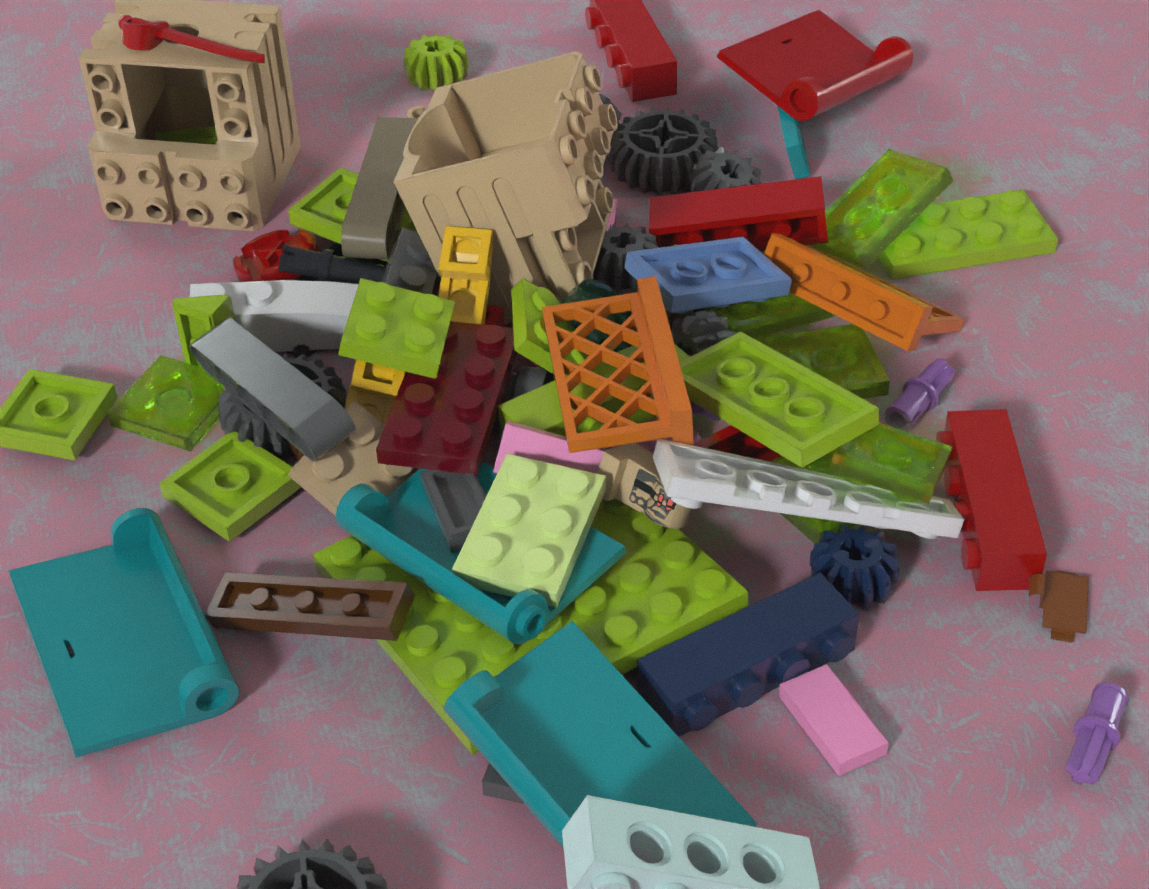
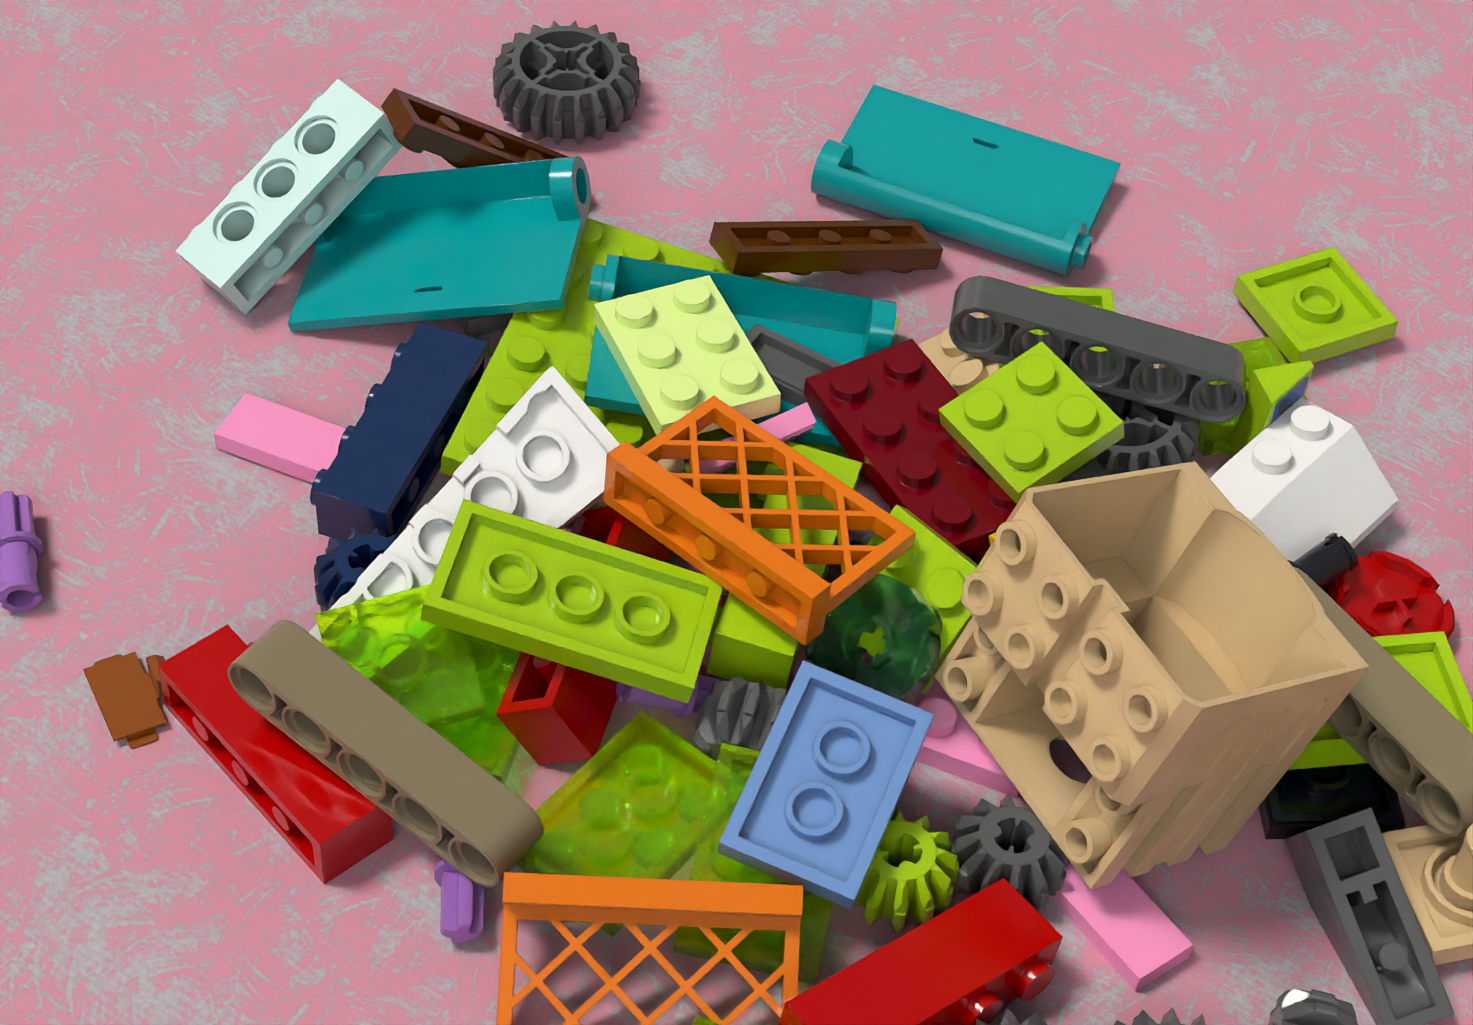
camera: 135 degrees right, 5 degrees up
none -> dark tan beam [227,619,544,888]
none -> reddish brown plate [381,88,568,168]

